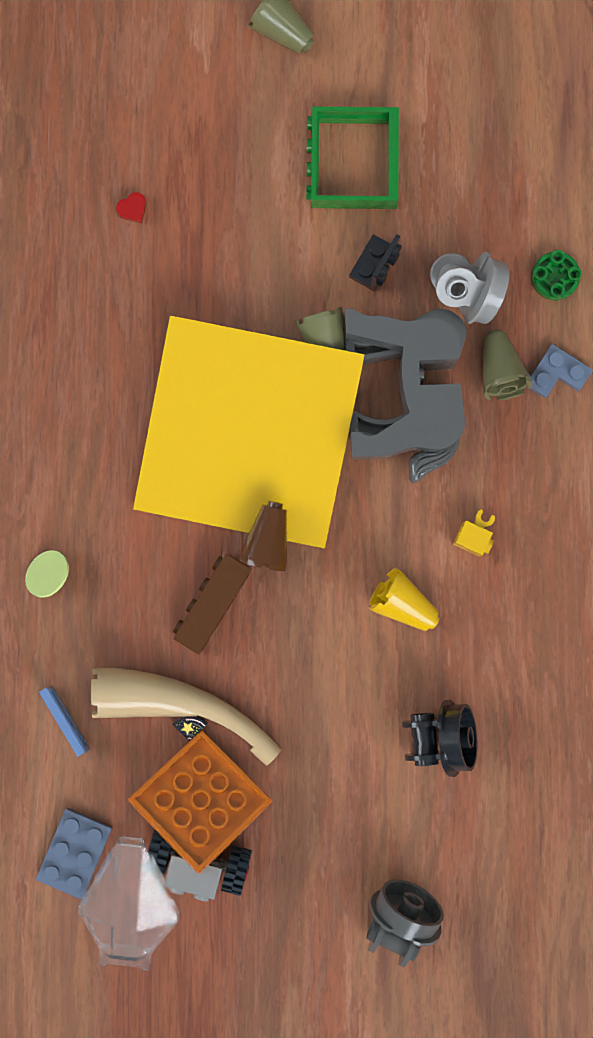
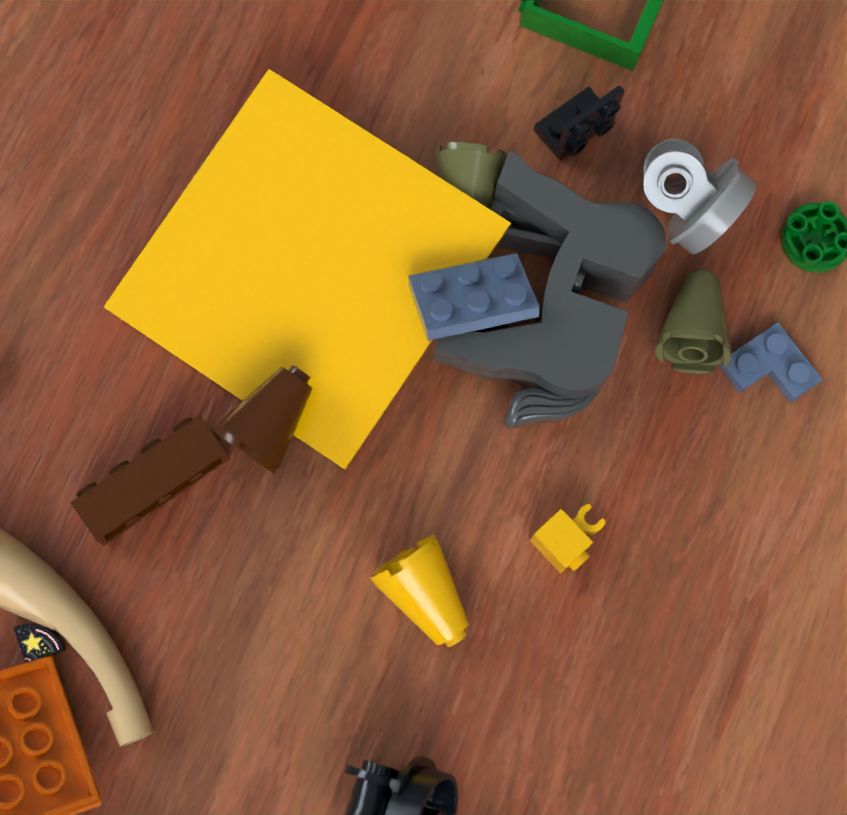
camera: 10 degrees right, 10 degrees down
none -> sand blue plate [408,253,540,341]

